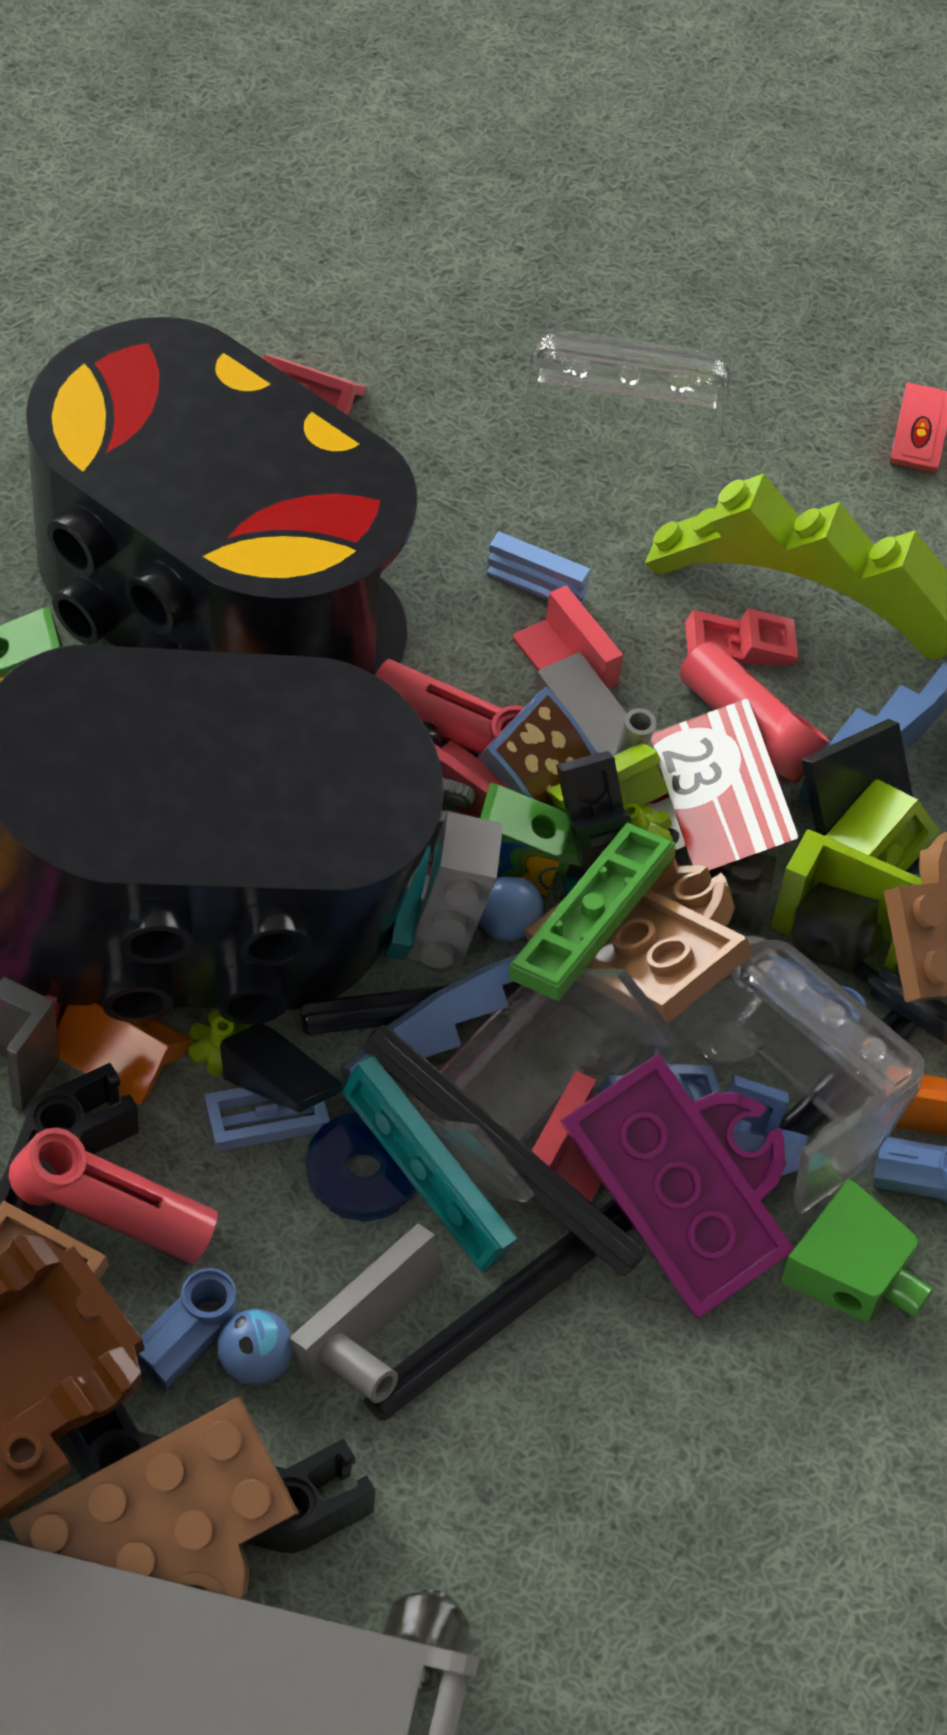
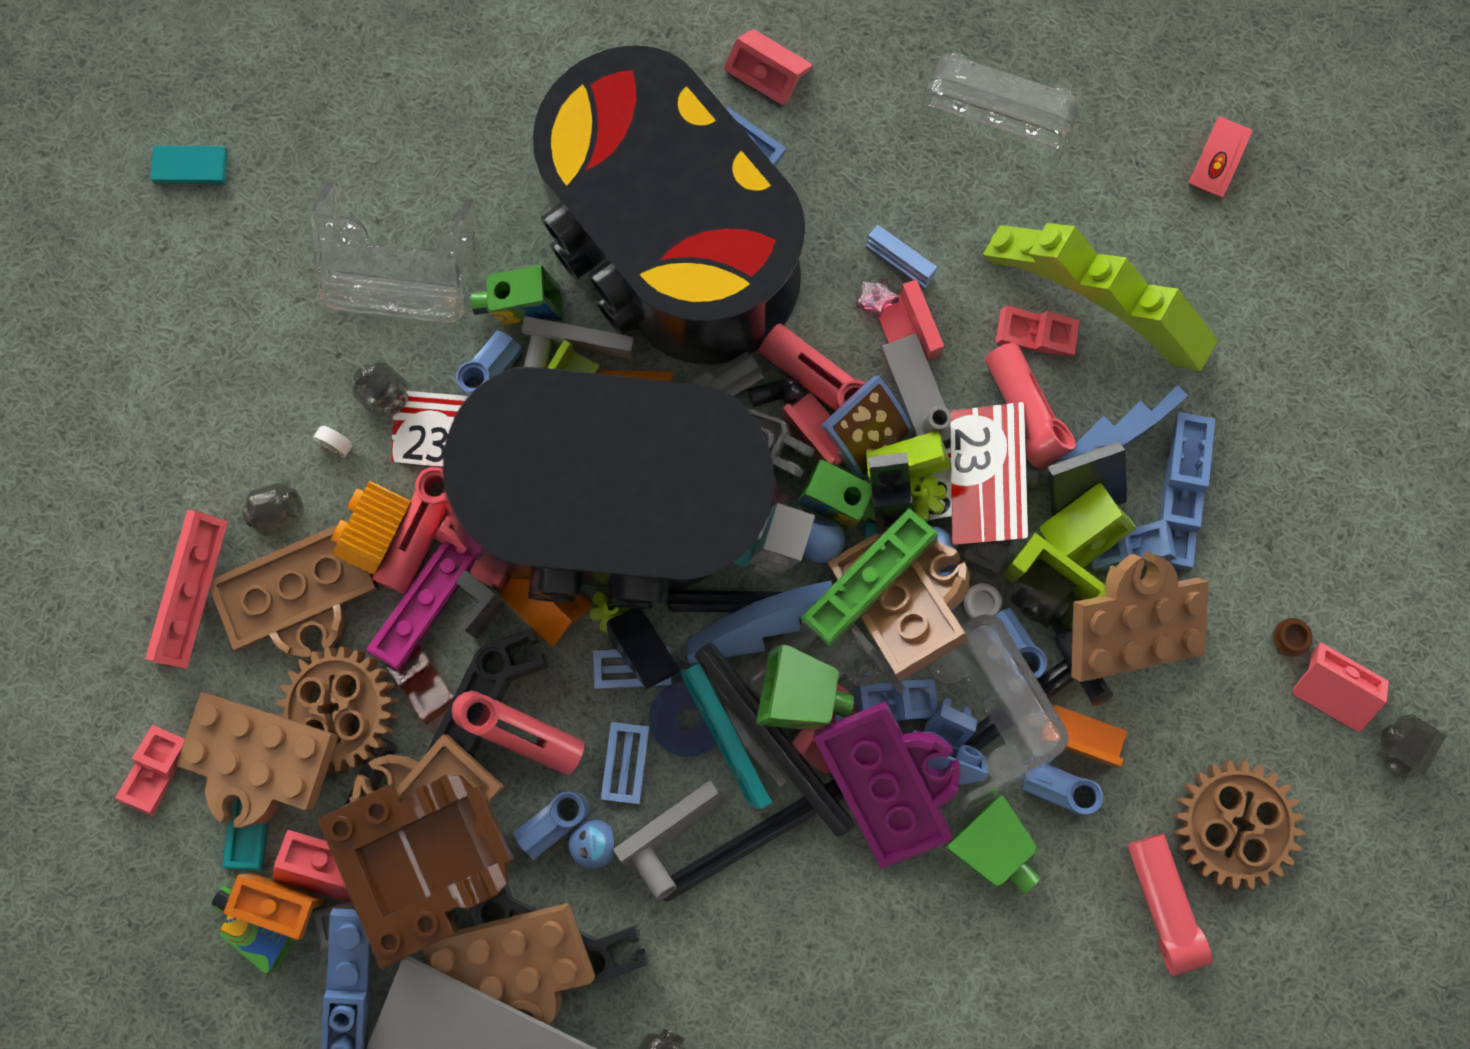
camera: 20 degrees right, 25 degrees up
none -> light blue tile [601,722,650,804]
none -> bright green torso [756,644,854,730]
none -> clear pink piece [856,278,899,317]

